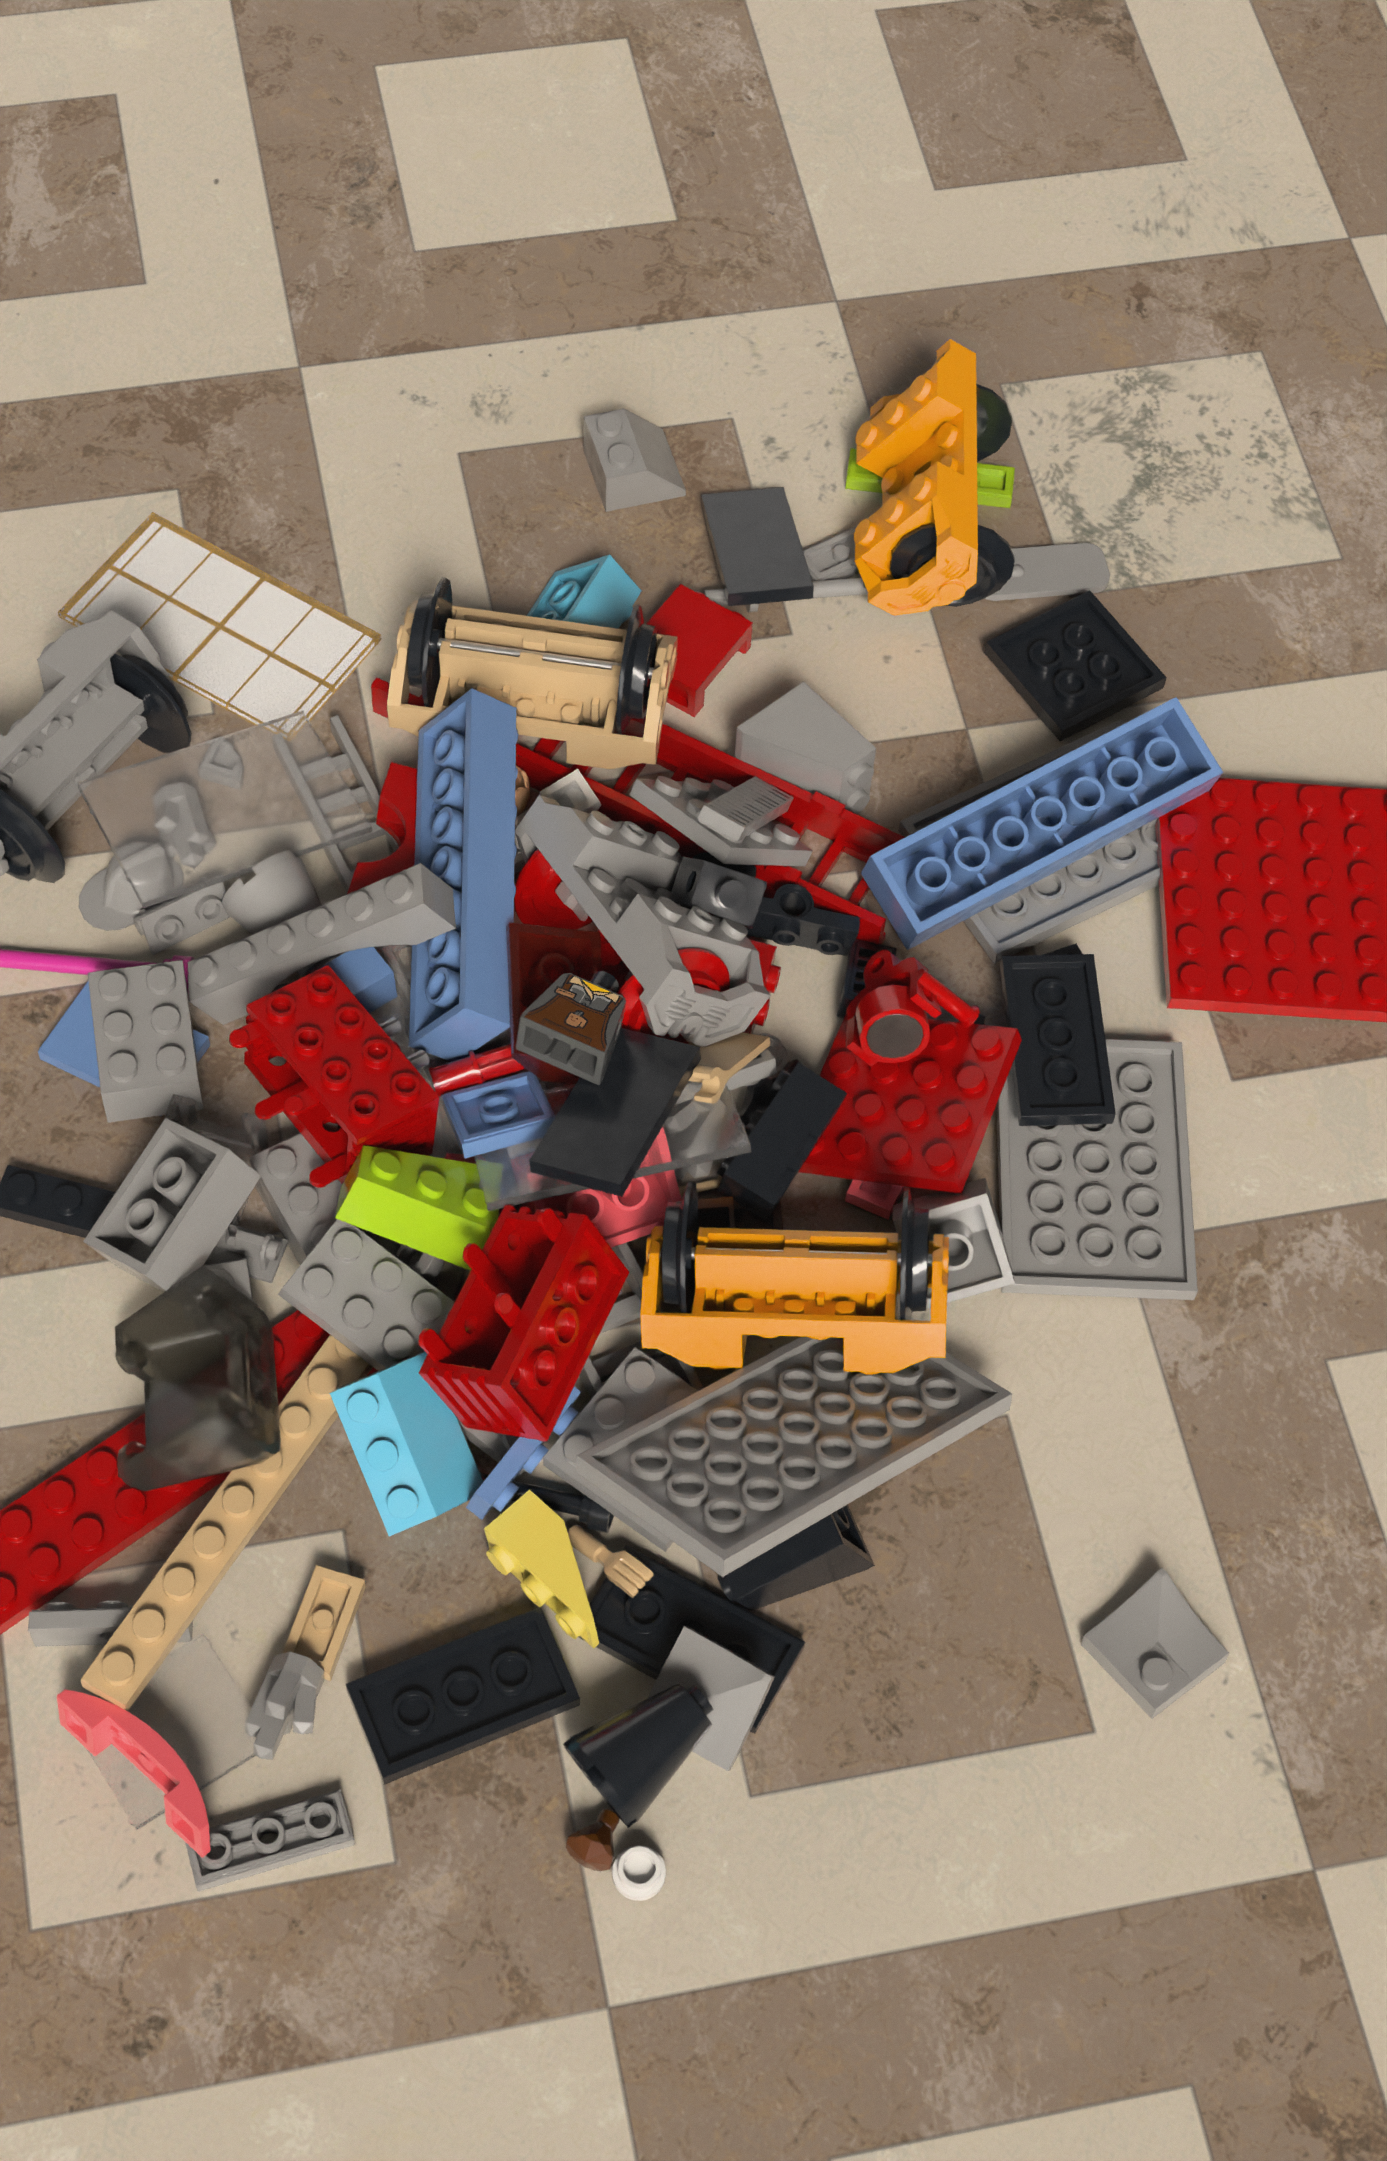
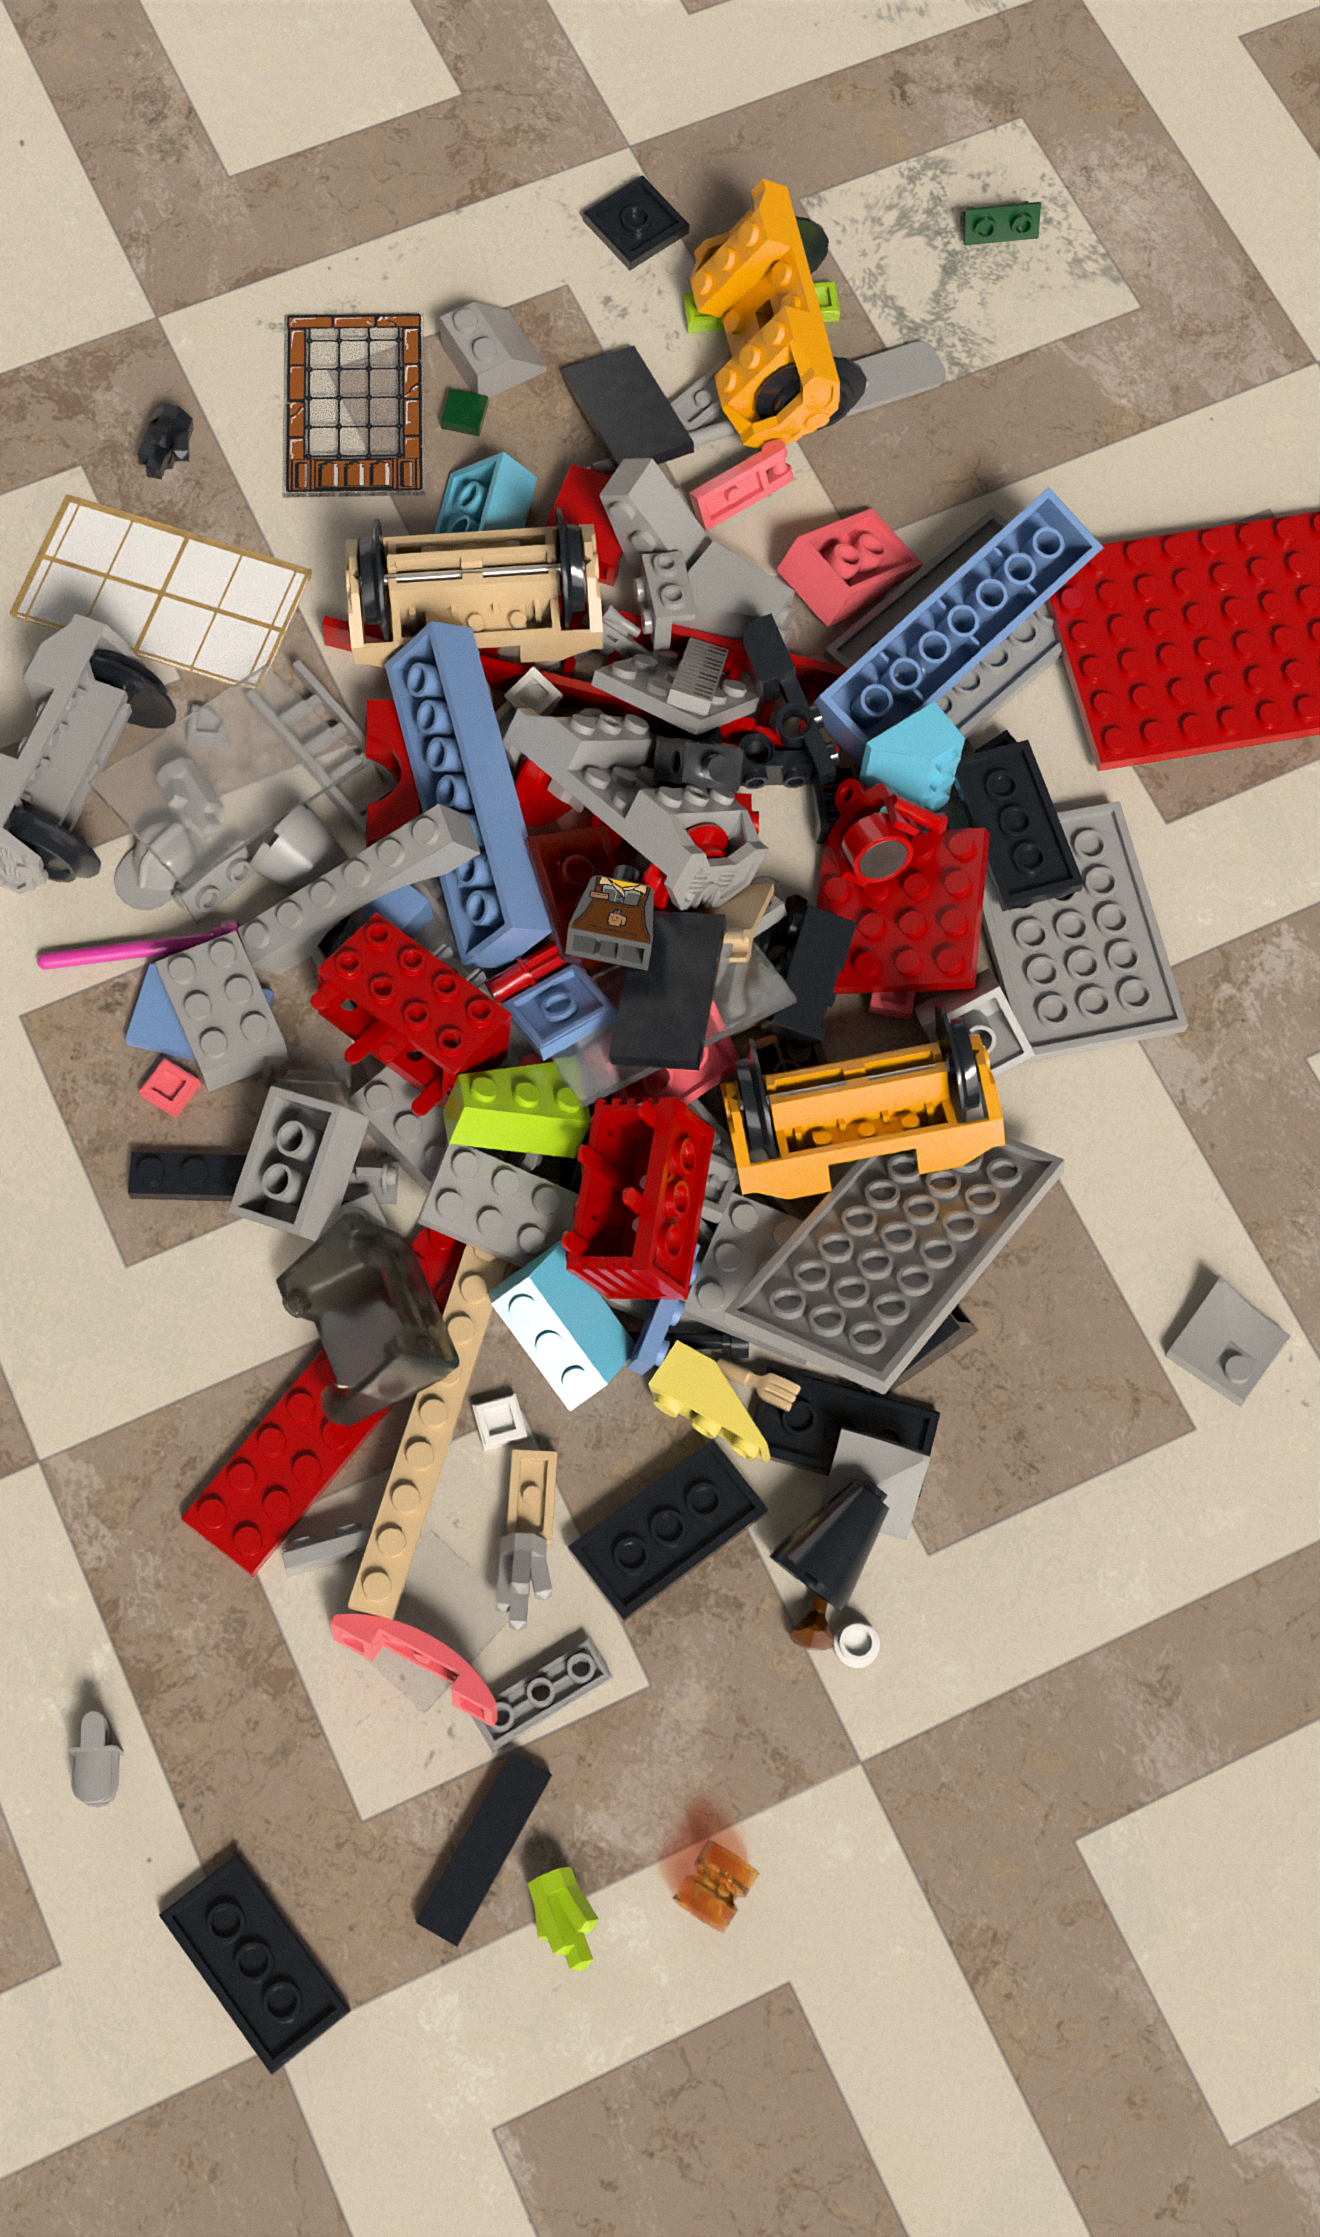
camera: 15 degrees left, 10 degrees up
black plate [984,590,1167,741] -> none
none -> black rock [137,404,194,480]
none -> coral tile [139,1058,201,1118]
none -> piece [282,313,426,498]
none -> black tile [416,1752,552,1948]
none -> dark green tile [441,389,489,436]
none -> white tile [472,1393,528,1451]
none -> lime rock [527,1866,599,1971]
none -> light grey piece [573,603,649,662]
none -> black tile [583,175,690,271]
none -> light grey wedge [599,458,712,578]
none -> light grey bracket [633,551,697,650]
none -> clear orange wheel [672,1840,760,1933]
none -> coral plate [689,440,793,531]
none -> light grey slope [701,1132,737,1224]
none -> black plate [743,613,841,786]
none -> coral slope [776,508,923,627]
none -> medium azure slope [858,701,965,813]
none -> dark green hinge [960,201,1041,246]

